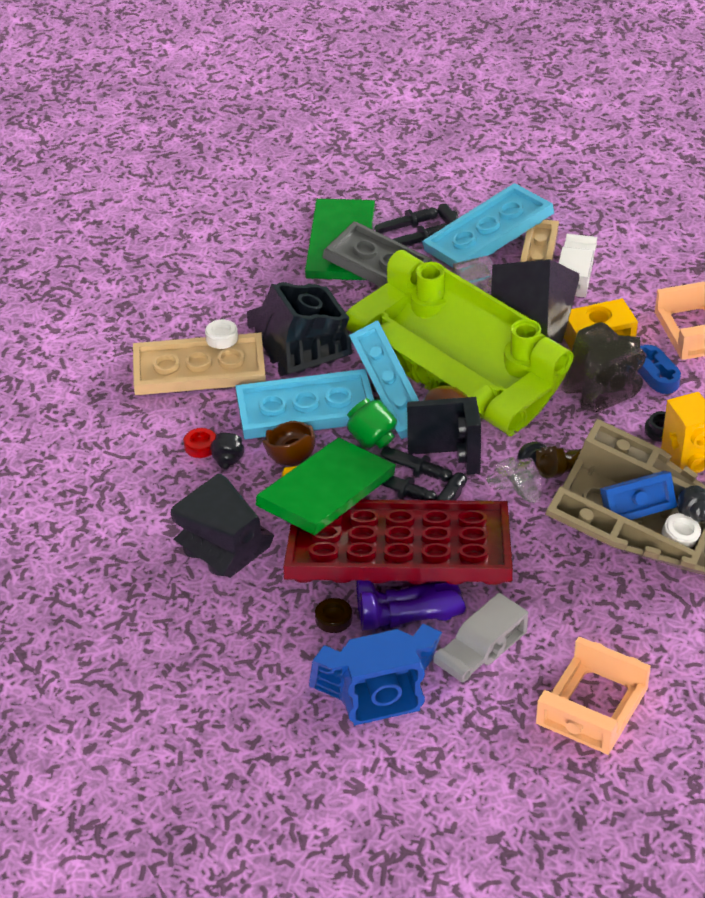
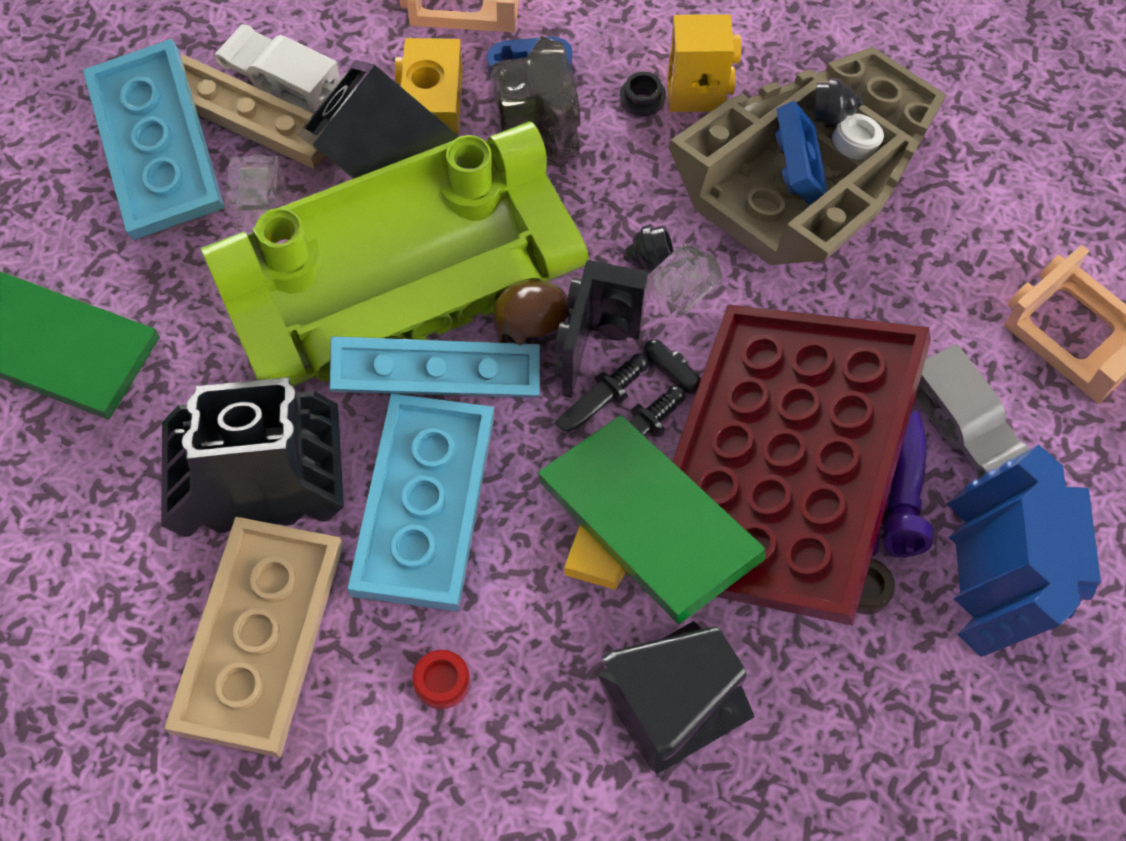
camera: 75 degrees left, 20 degrees up
white tile [205,319,238,349] -> none
black plate [210,433,245,470] -> none
reddish brown hair [262,421,316,466] -> none
dark grey tile [322,221,432,287] -> none
green head [347,398,397,450] -> none
black piece [375,203,459,246] -> none
dark brown piece [536,446,581,479] -> none

